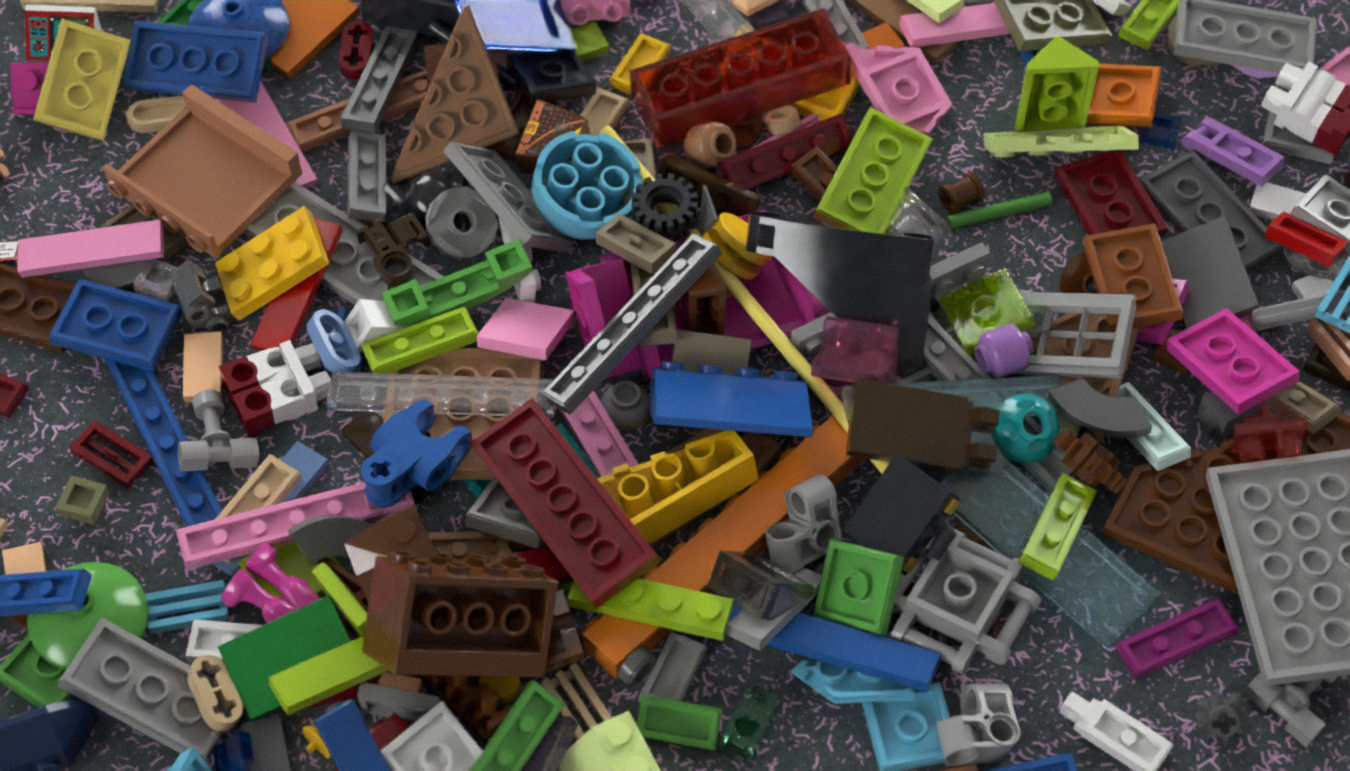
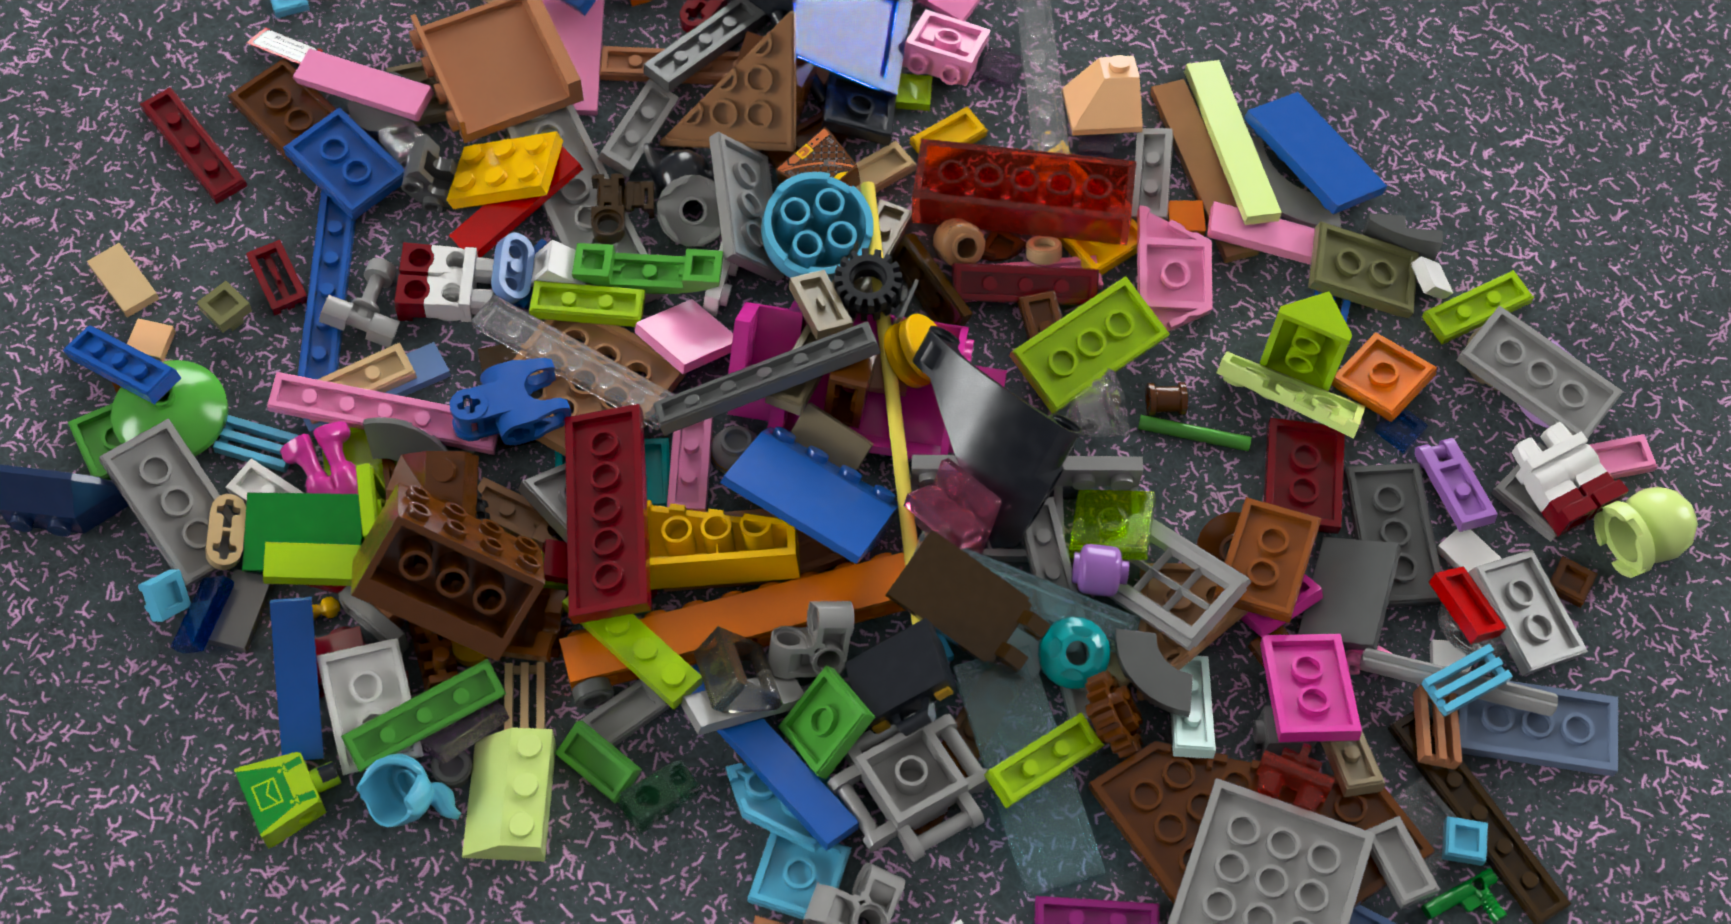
camera: 25 degrees right, 5 degrees up
light nougat tile [183,331,223,403] -> none

